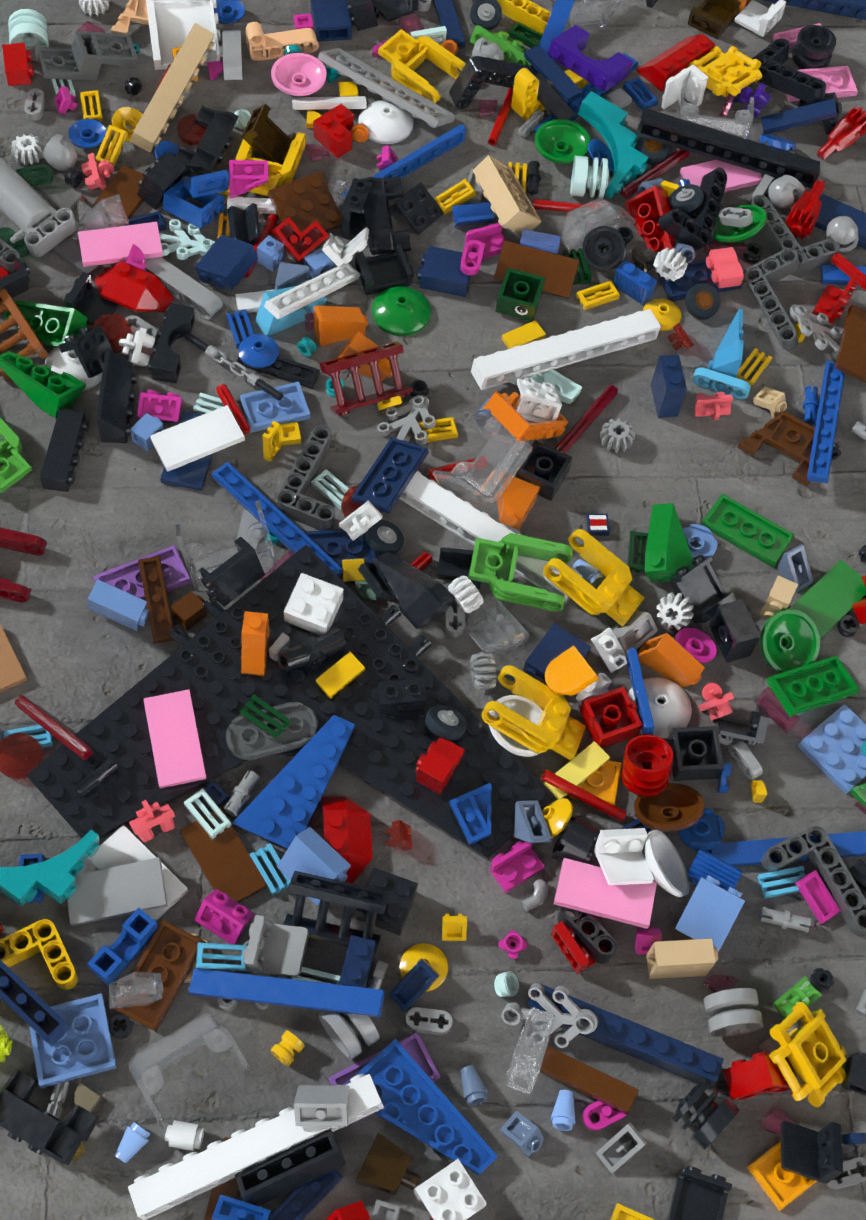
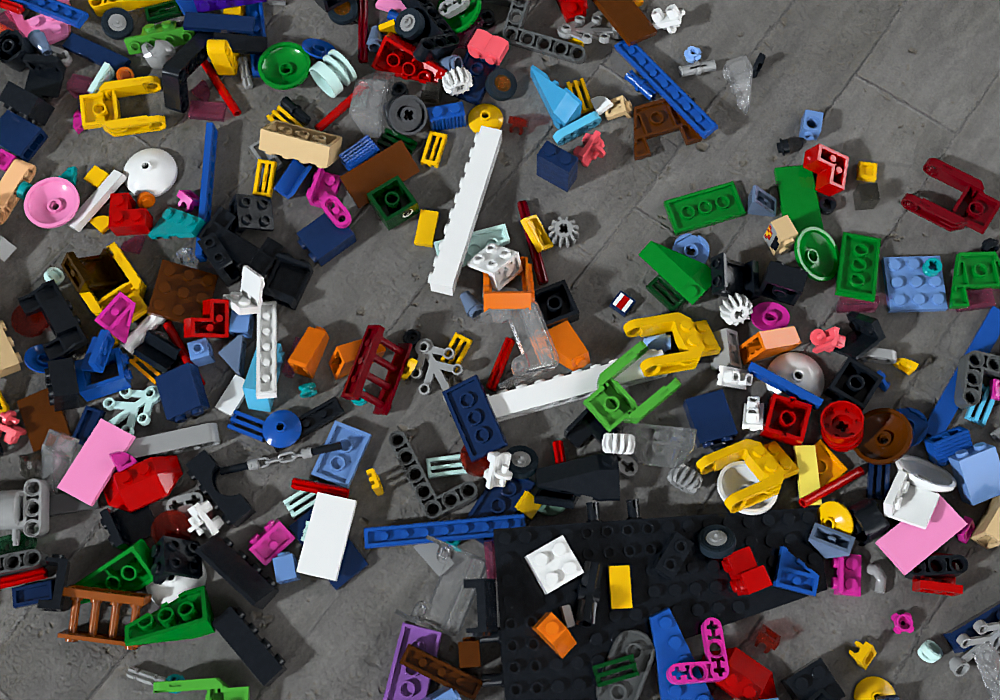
camera: 40 degrees left, 10 degrees up
yellow tile [280,422,301,446] -> none
light grey plate [318,48,456,128] -> none
green dish [372,286,431,336] -> none
light orange tile [545,645,599,696] -> none
teal arch [578,91,649,199] -> none
none -> teal wing [148,207,206,239]
none -> clear pink tile [188,100,227,122]
none -> yellow tile [520,214,554,253]
none -> white tile [591,96,614,115]
none -> dark pink beam [666,617,729,685]

